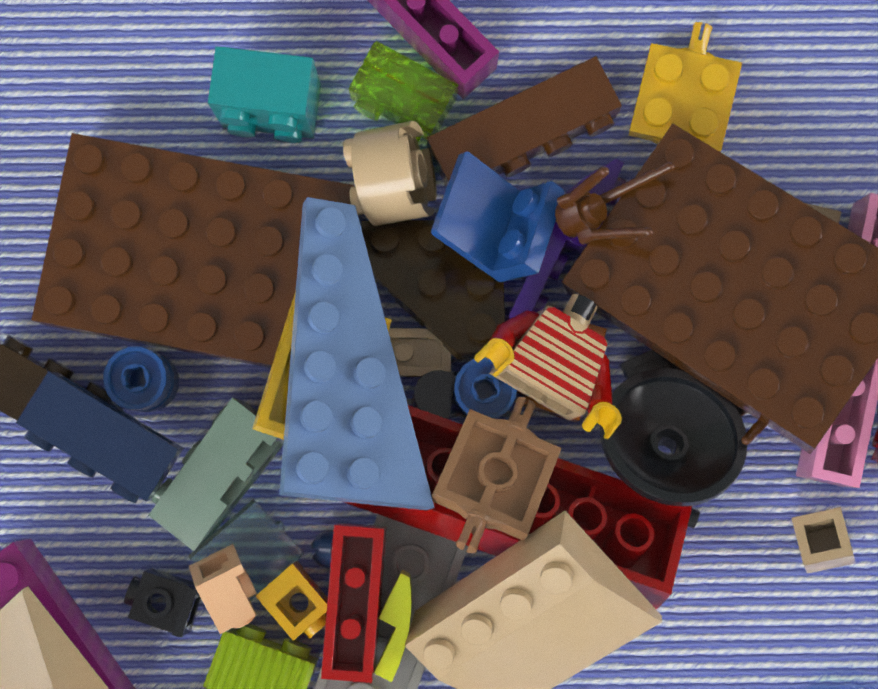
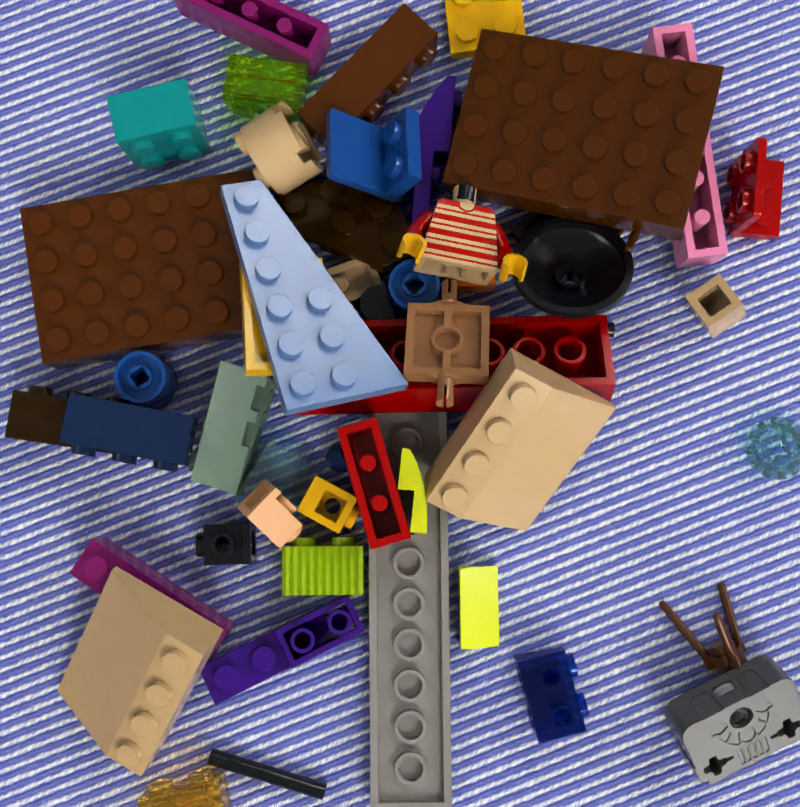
camera: 15 degrees left, 0 degrees up
reddish brown plant [555,162,675,245] -> none

